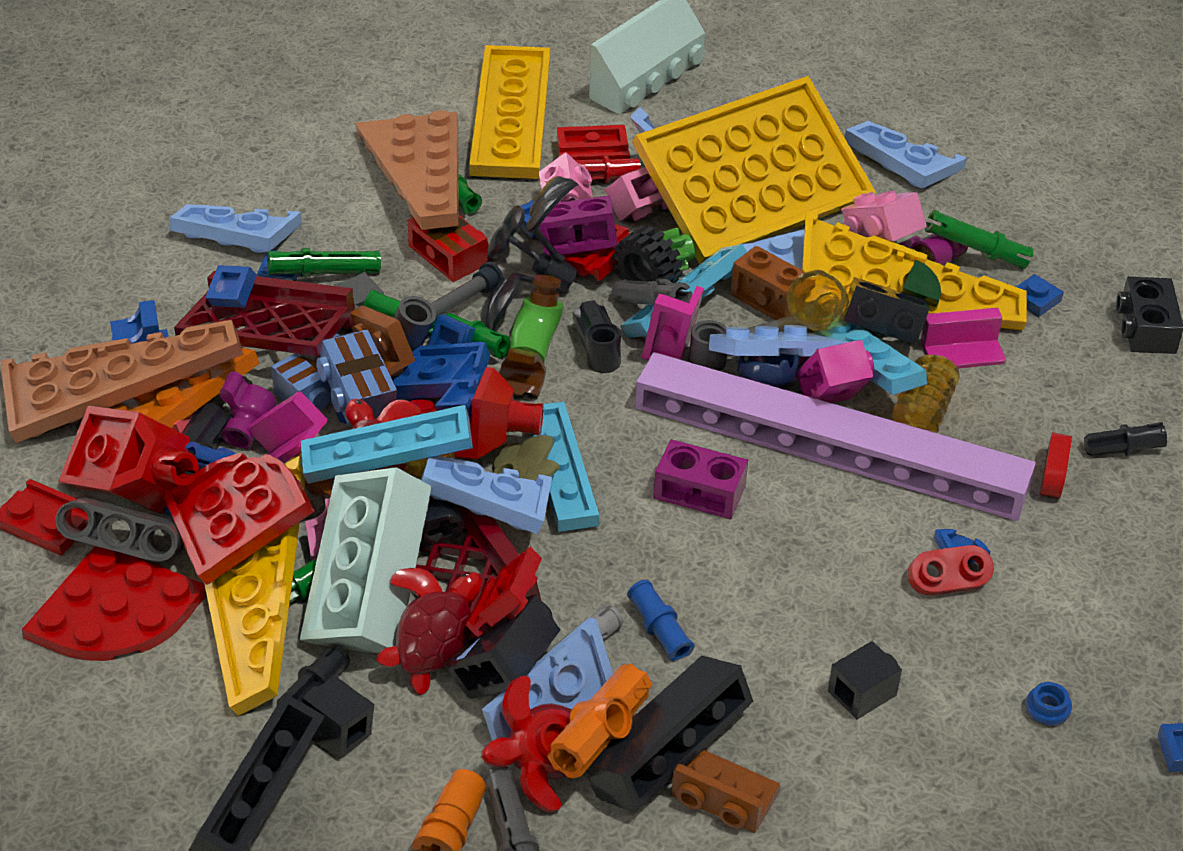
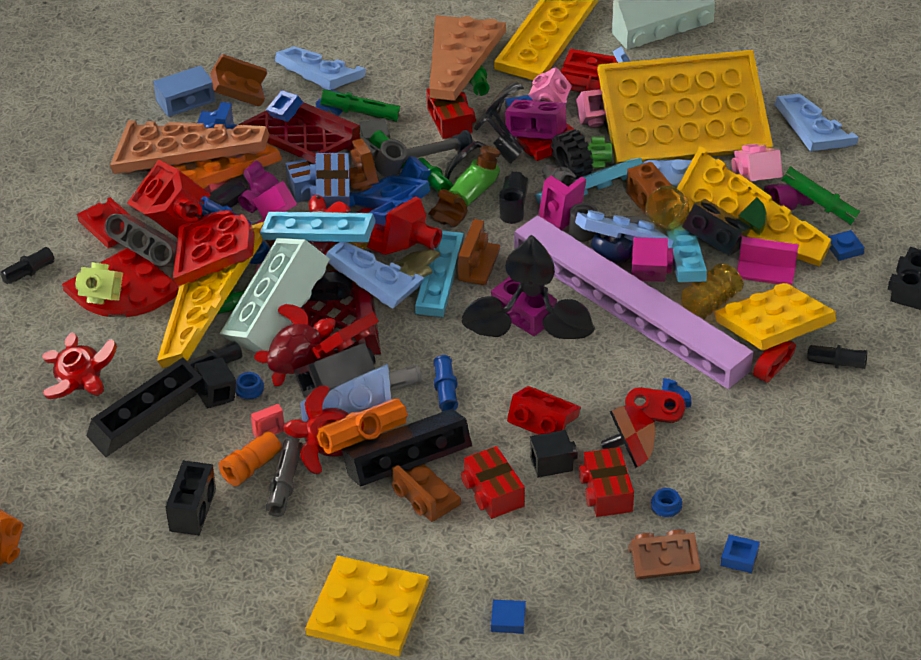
camera: 25 degrees right, 0 degrees up
none -> red animal [42,333,117,399]
none -> yellowish green brick [75,262,123,305]
none -> medium blue brick [153,65,216,117]
none -> dark orange bracket [210,54,267,106]
none -> blue plate [235,372,264,399]
none -> coral tile [251,404,284,438]
none -> dark orange bracket [458,219,500,285]
none -> red brick [461,446,525,519]
none -> black plant [462,235,595,339]
none -> red bracket [507,386,581,435]
none -> red brick [579,447,634,517]
none -> shield [601,405,655,468]
none -> dark orange bracket [628,529,701,580]
none -> yellow plate [714,283,837,351]

